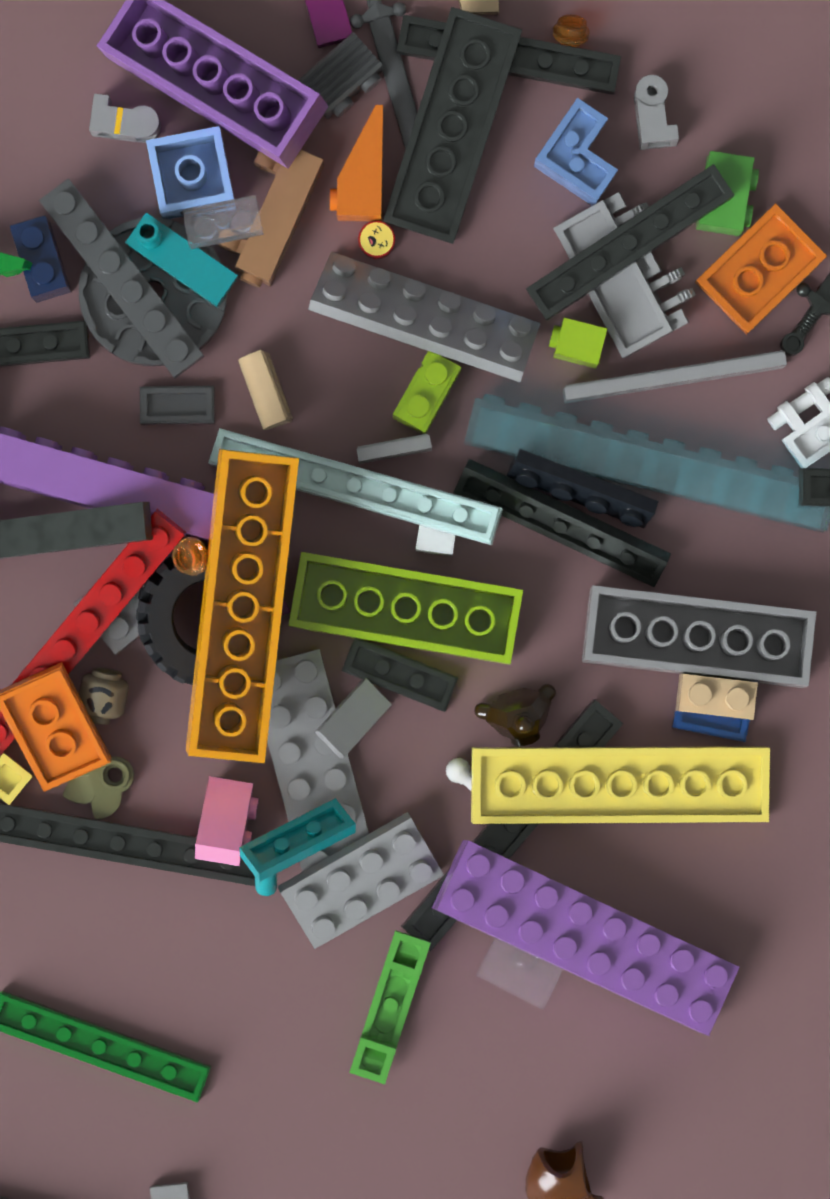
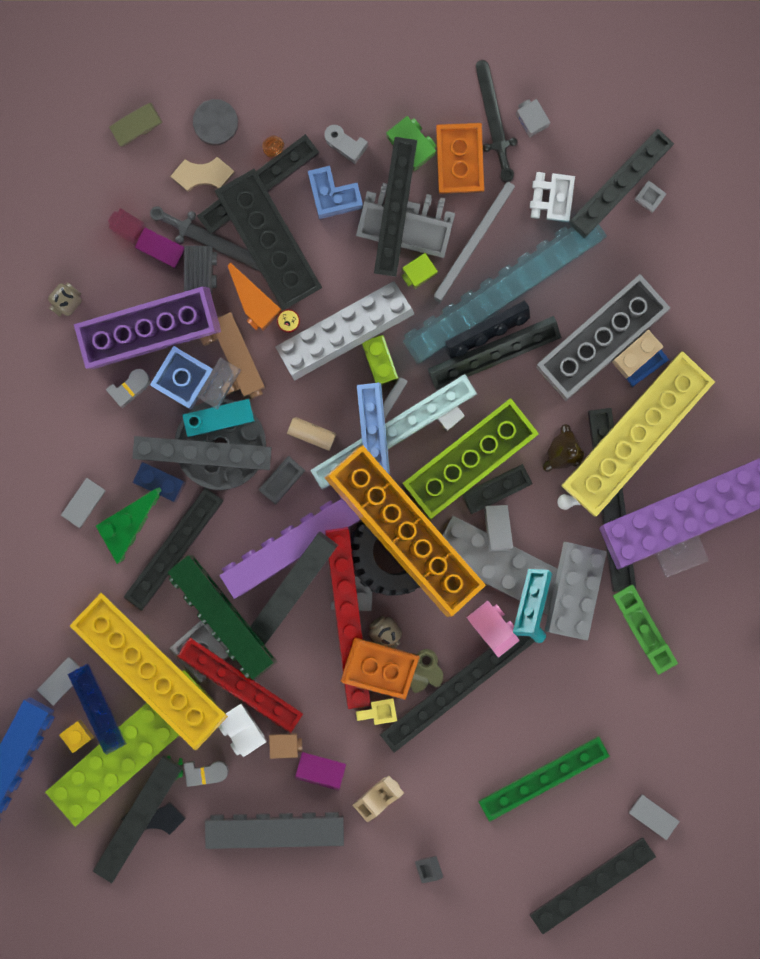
camera: 45 degrees left, 0 degrees up
clear orange plate [172,537,208,576] -> none
none -> light blue plate [357,383,390,475]

